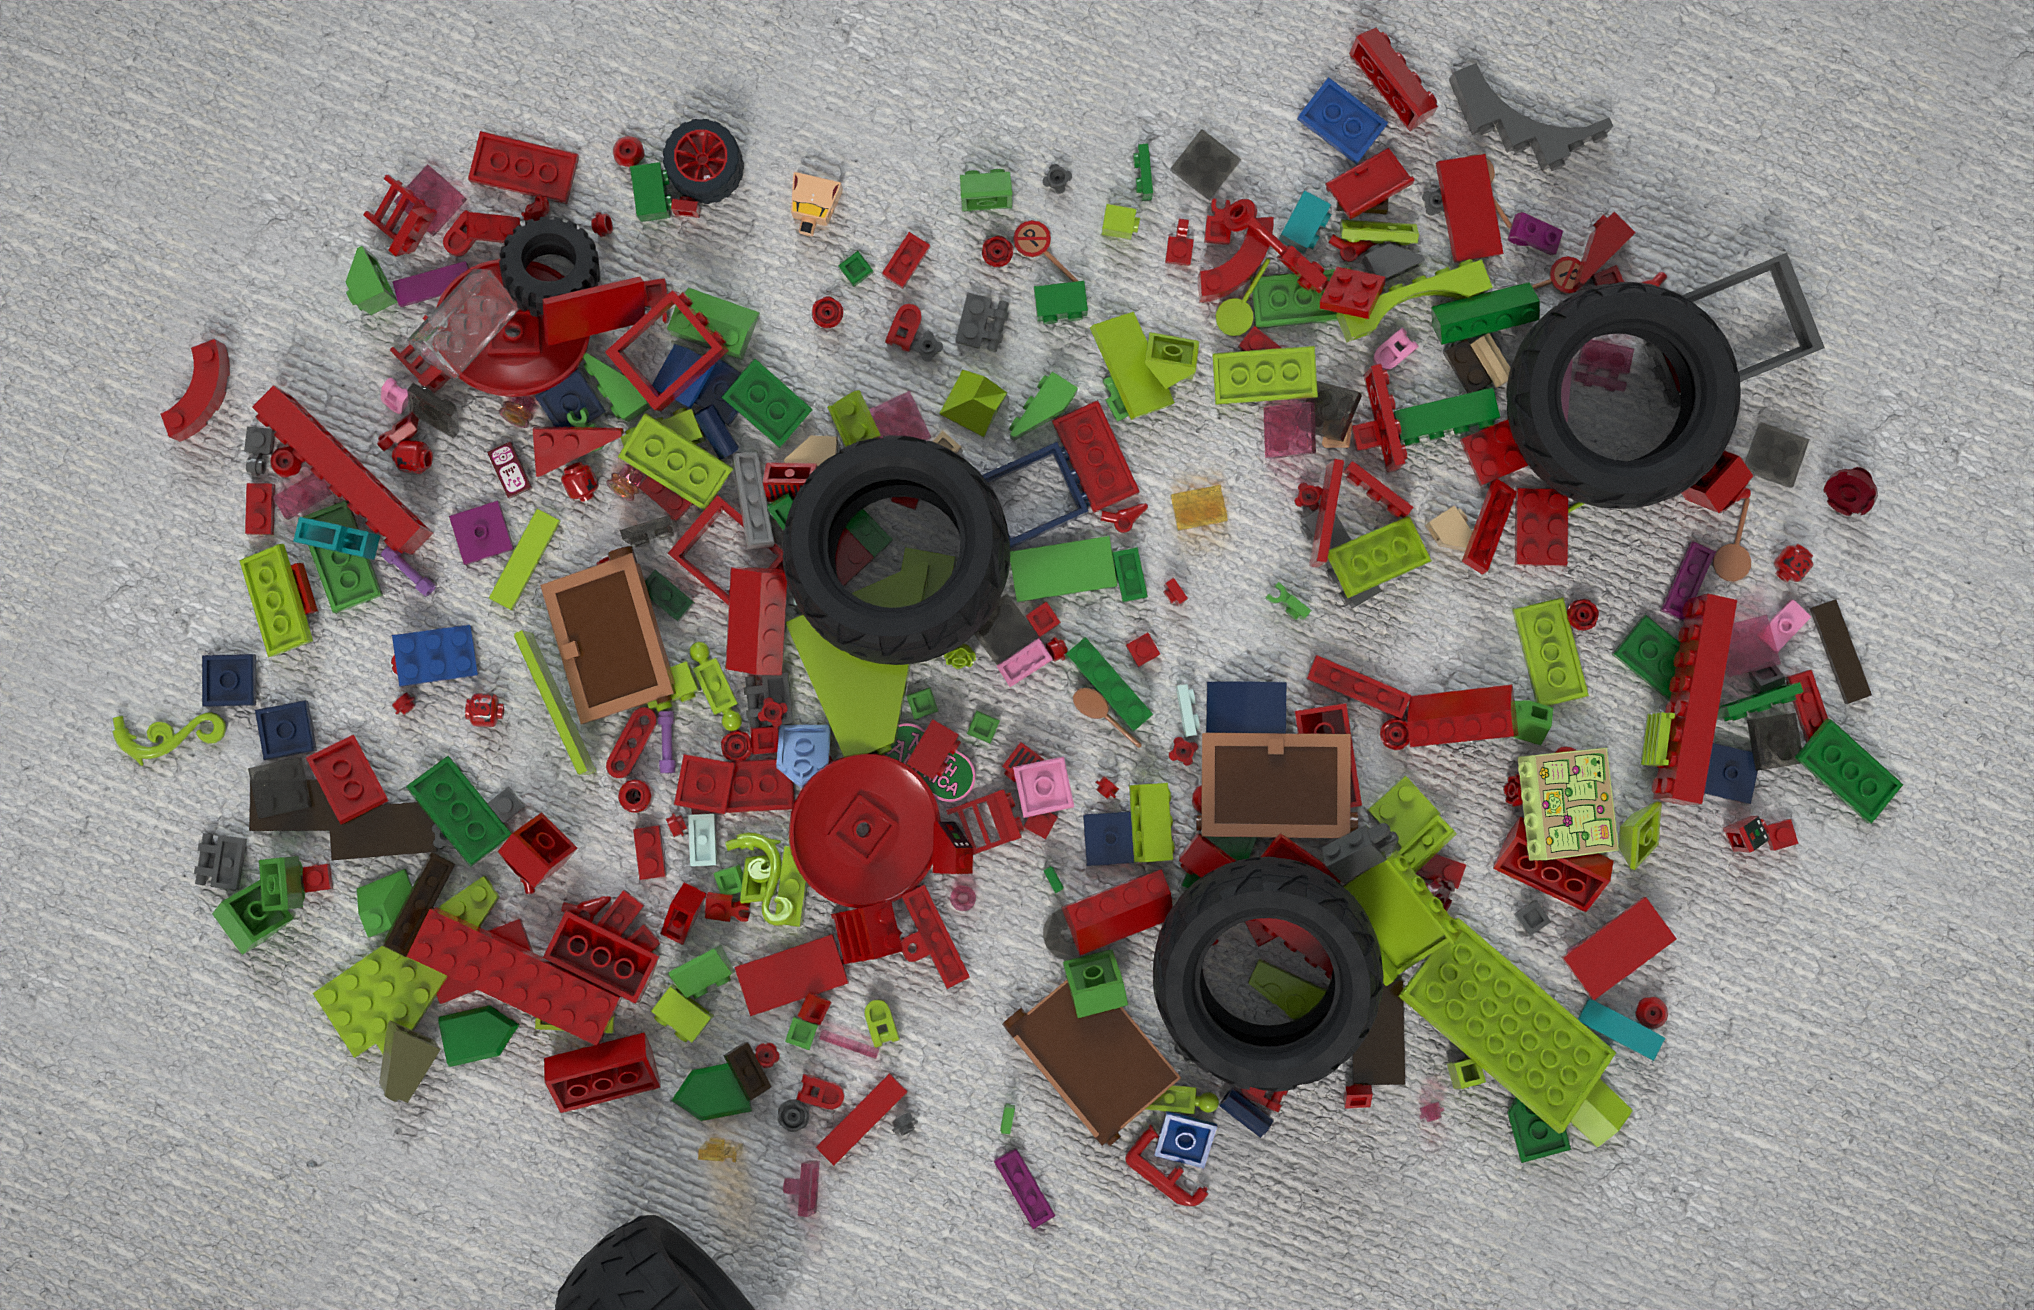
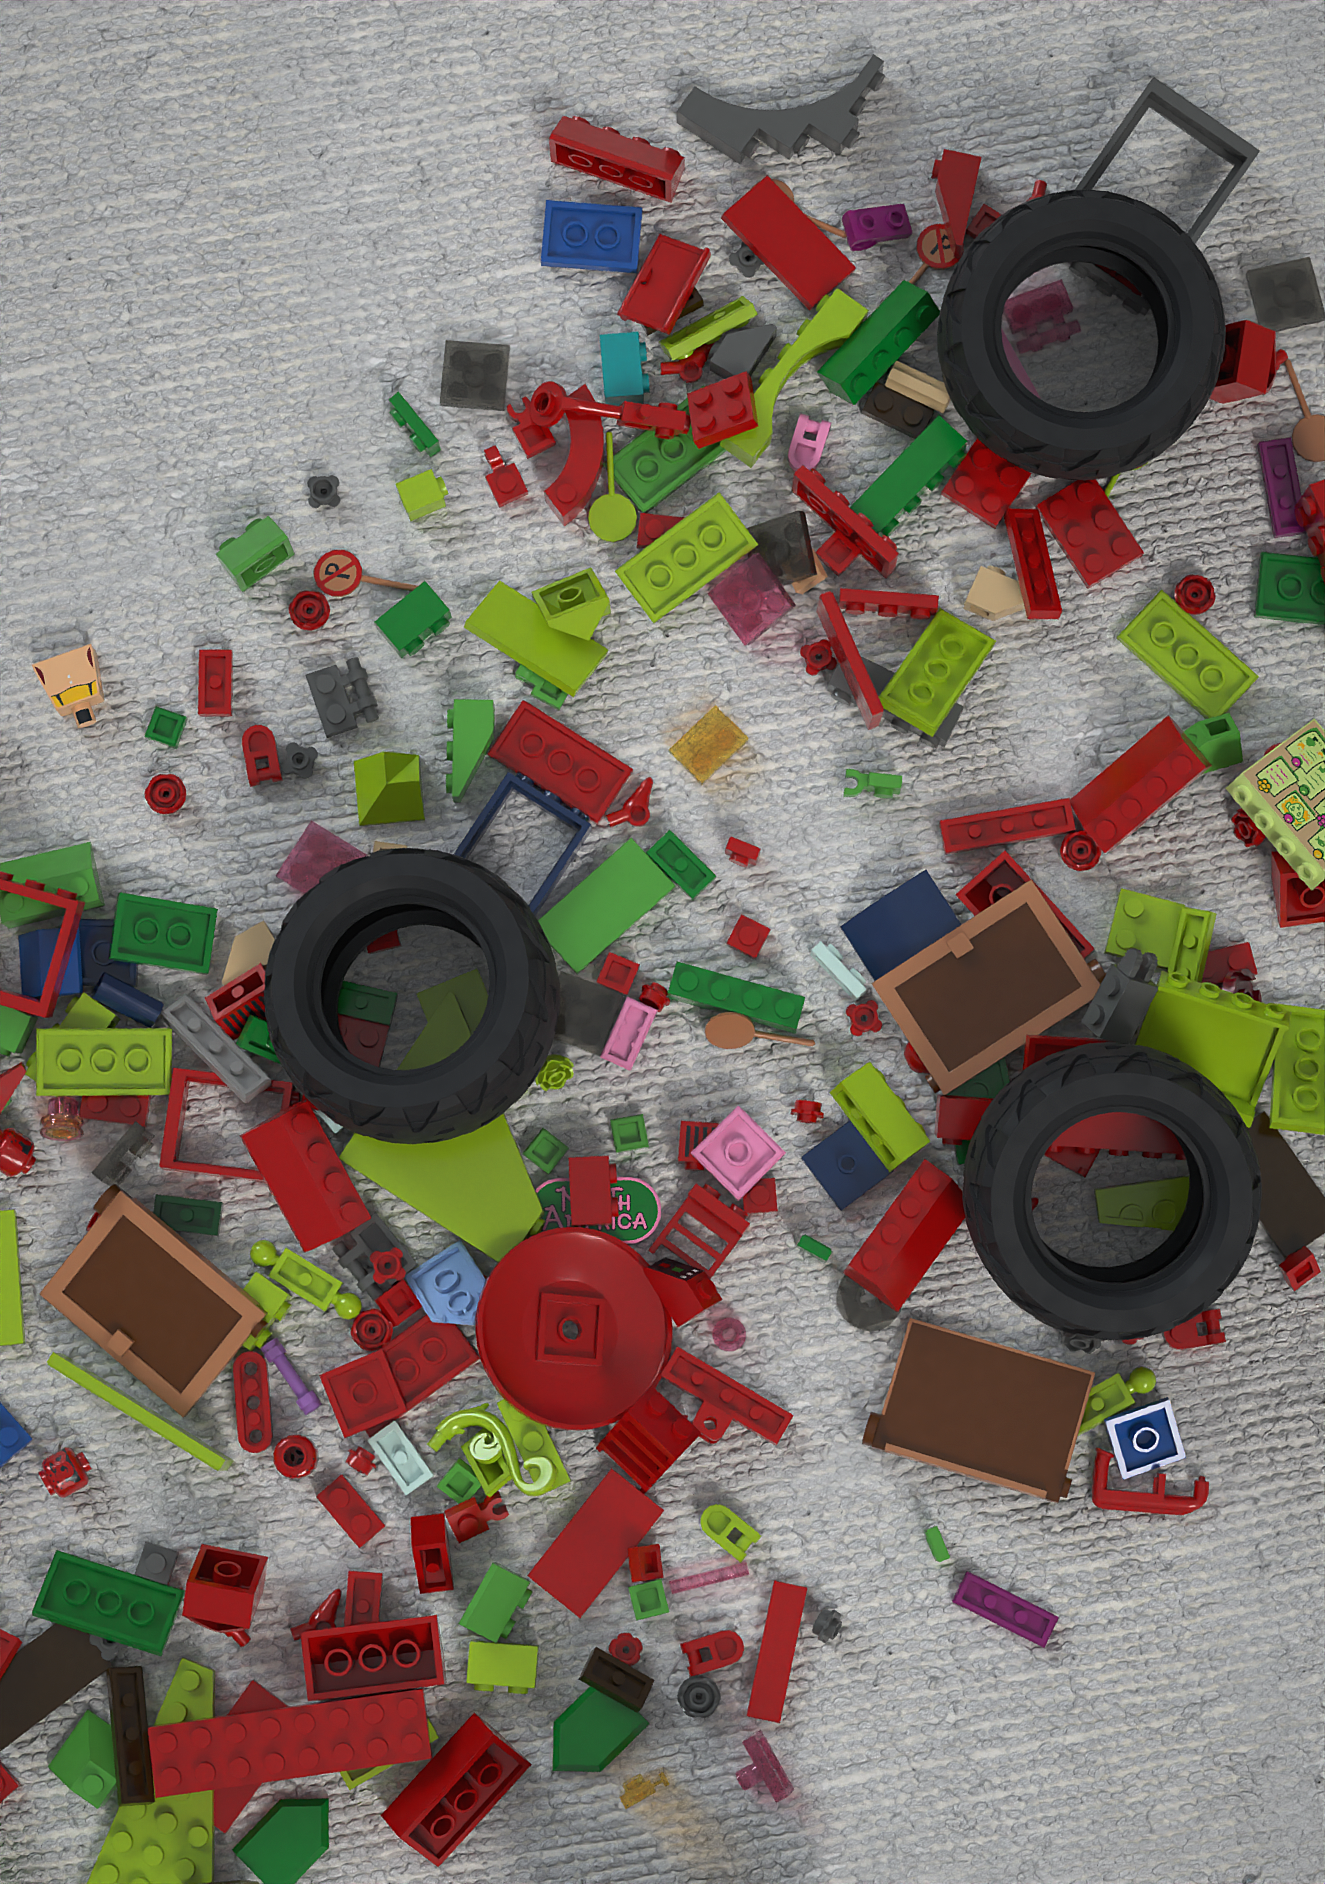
camera: 30 degrees left, 5 degrees down
red plate [626,924,661,952] -> none
lime plate [827,390,881,447] -> none
bright green slope [1063,949,1128,1018] -> none
dark blue axle [1219,1087,1274,1138] -> none

